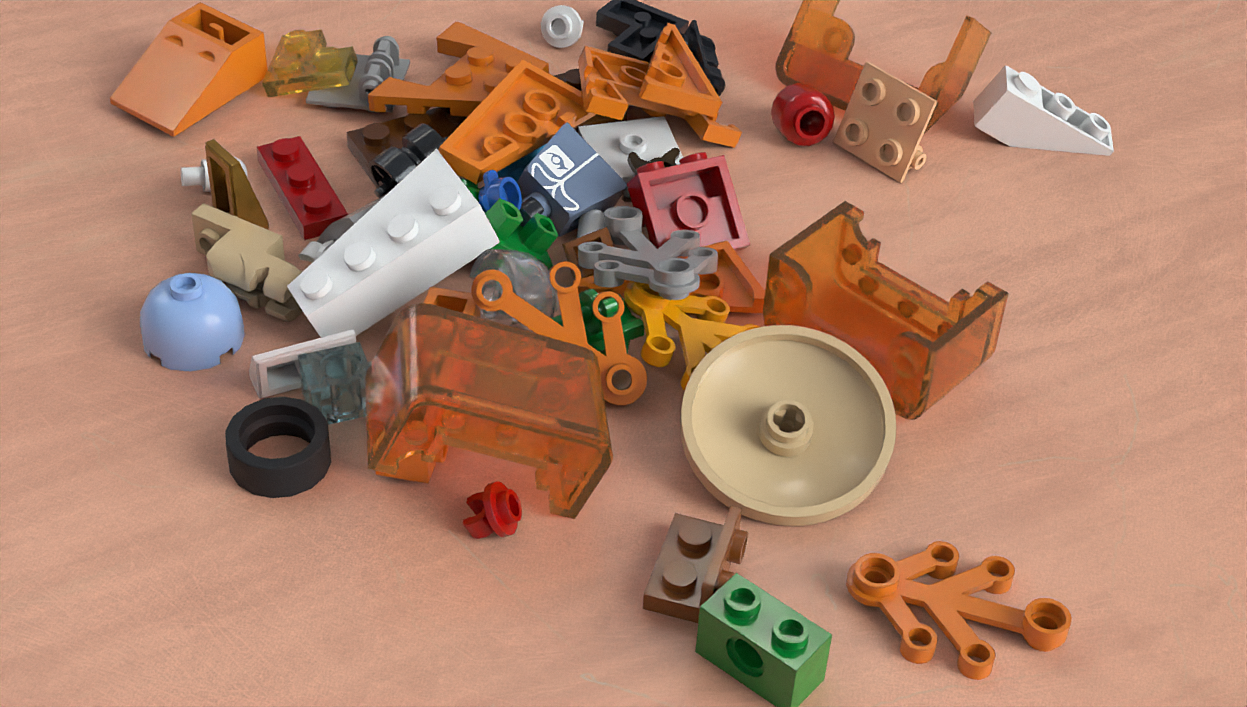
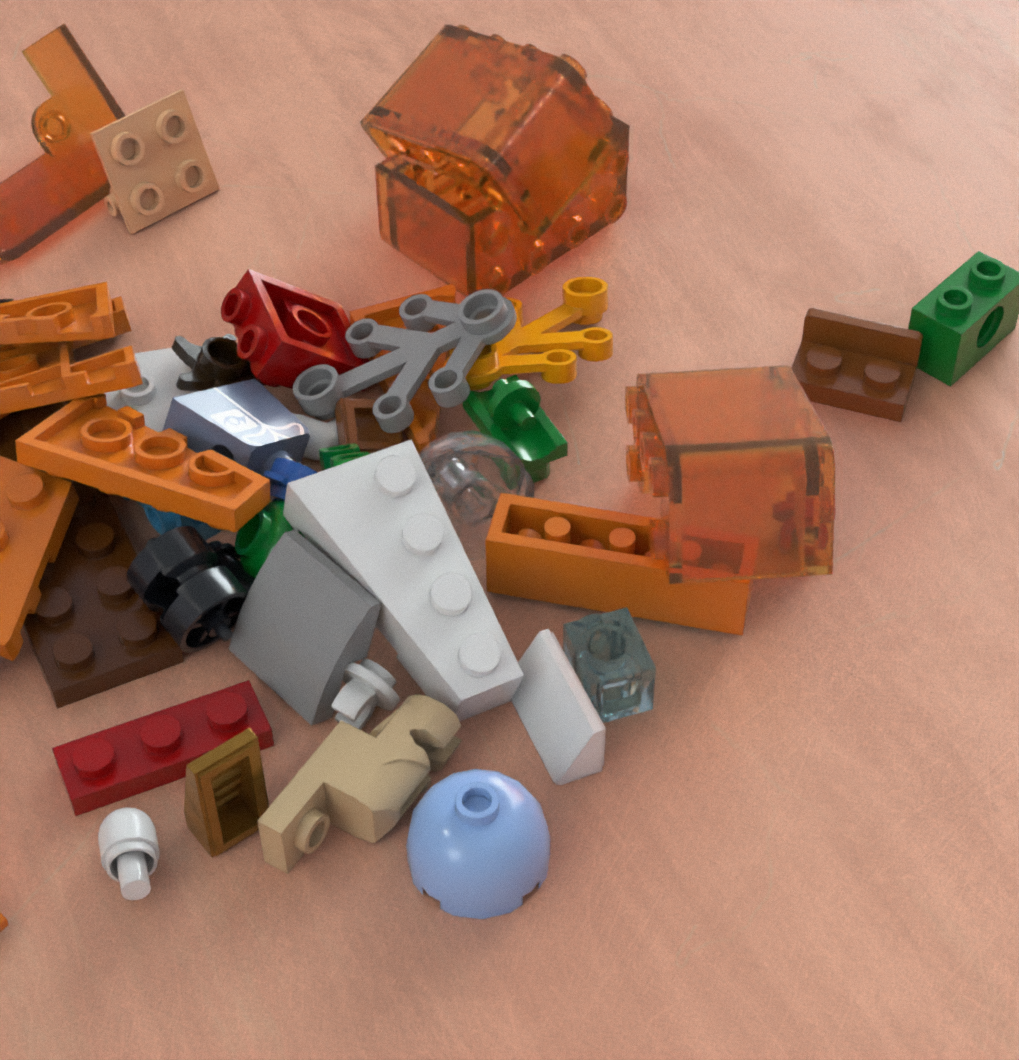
camera: 85 degrees left, 5 degrees up
black tyre [225,396,331,498] -> none
orange plant [471,261,647,409] -> none
tan dish [680,325,896,526] -> none
red head [771,83,835,146] -> none
orange plant [846,541,1072,680] -> none
white slope [973,65,1114,156] -> none
none -> clear orange windscreen [360,24,623,239]

